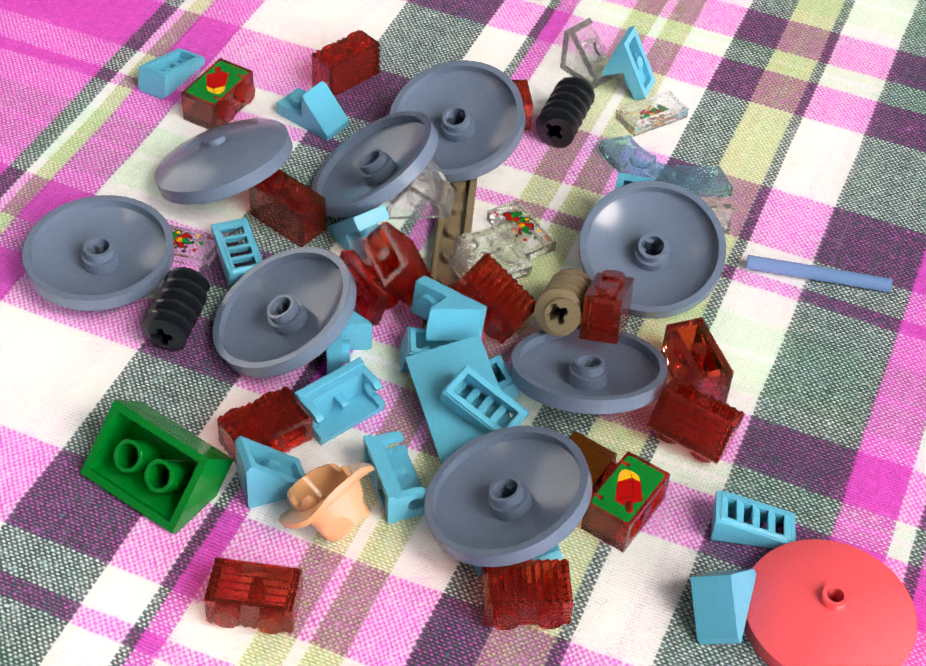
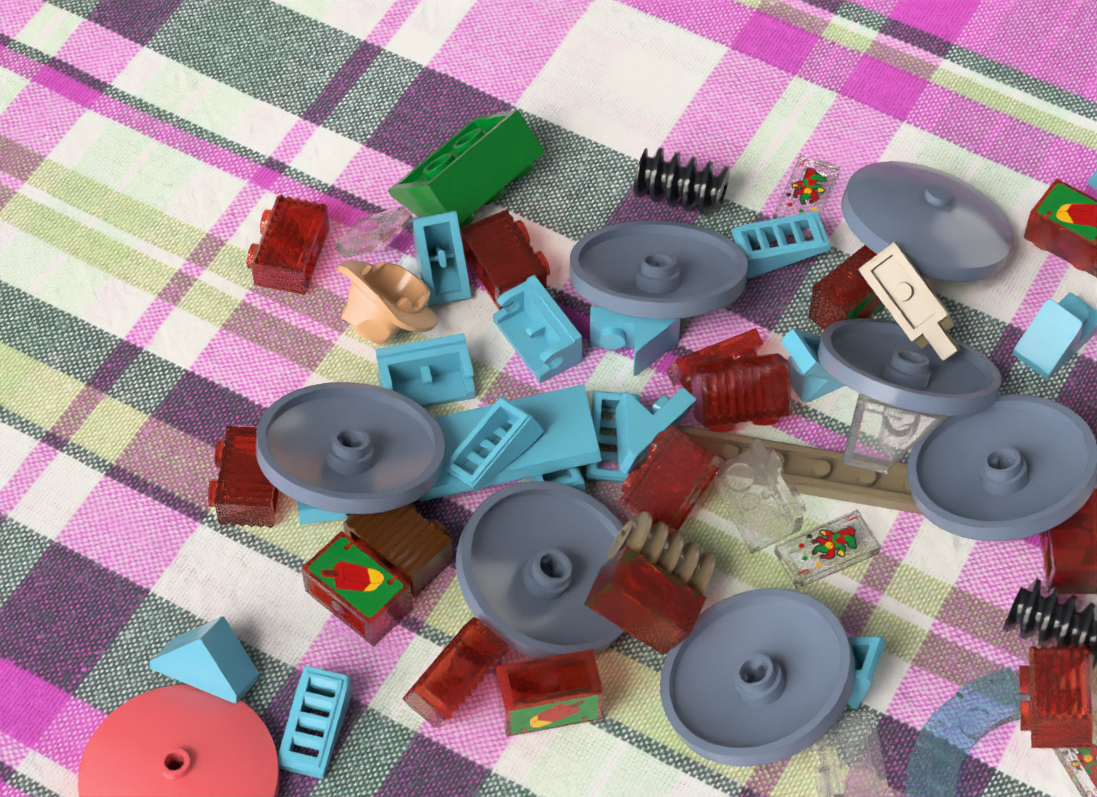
camera: 100 degrees right, 10 degrees up
sand blue dish [22,195,175,311] -> none
none -> clear tile [335,206,413,259]
none -> hinge [858,242,961,361]
none -> clear red brick [1019,645,1093,748]

